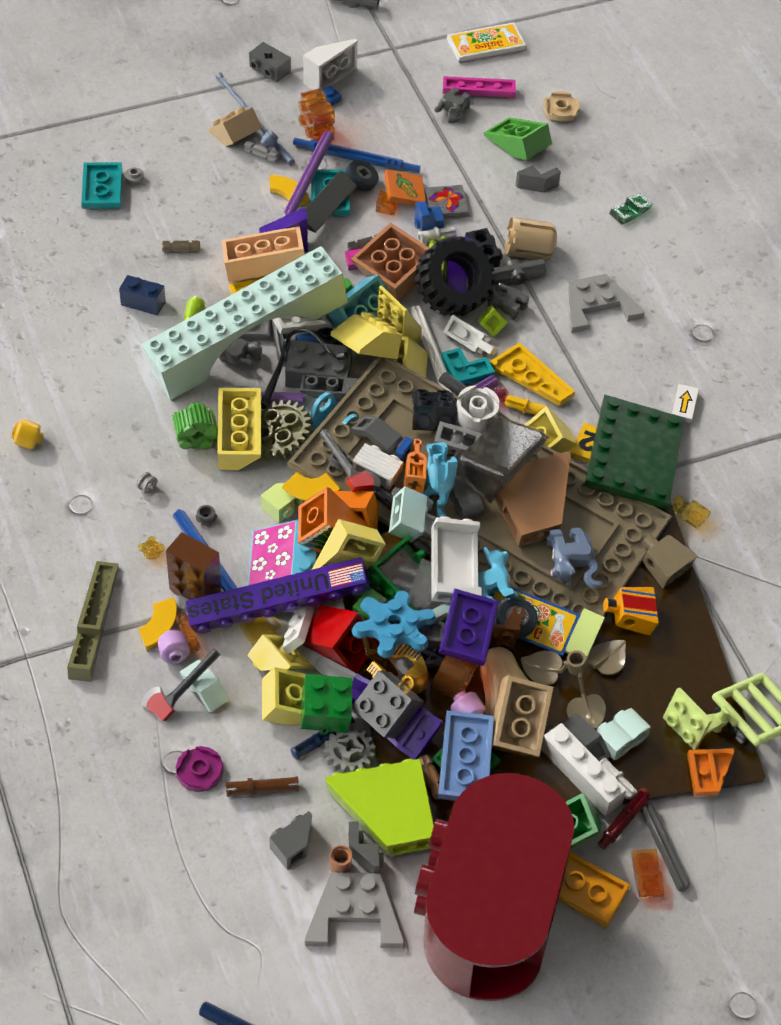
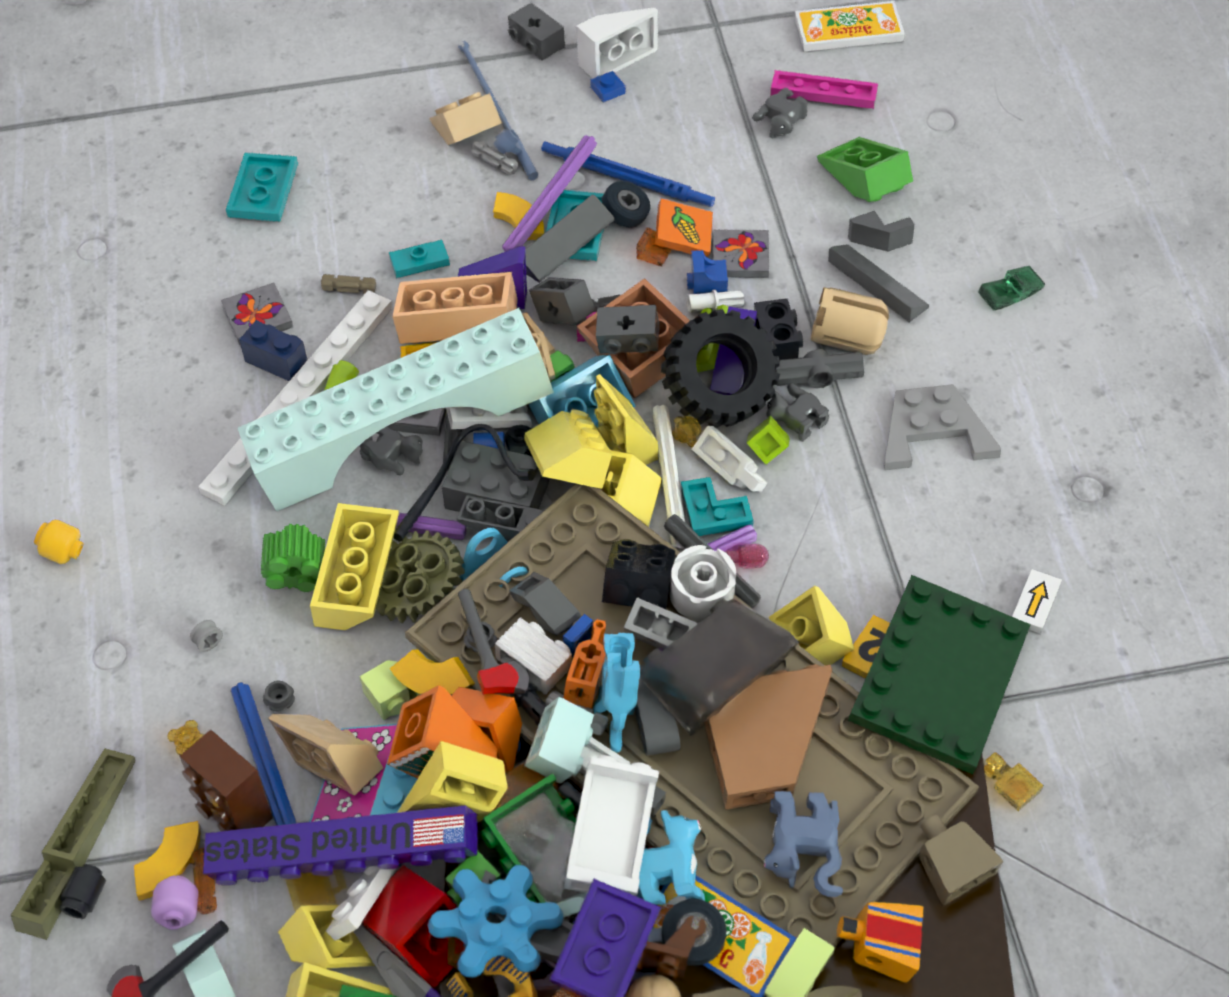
camera: 15 degrees right, 0 degrees up
light grey plate [125,167,144,185] -> none
clear orange brick [298,88,335,141] -> none
yellow wing [489,342,575,406] -> none
yellow axle [505,395,547,415] -> none
tan plate [543,91,580,122] -> none
none -> black brick [60,864,106,919]
none -> white plate [198,290,393,506]
none -> flat silver tile [221,283,293,345]
none -> tan slope [268,714,383,795]
none -> teal plate [389,239,450,278]
none -> dark grey brick [529,277,596,326]
none -> dark grey brick [596,305,659,354]
none -> clear yellow plate [672,416,702,448]
none -> dark grey slope [828,244,929,322]

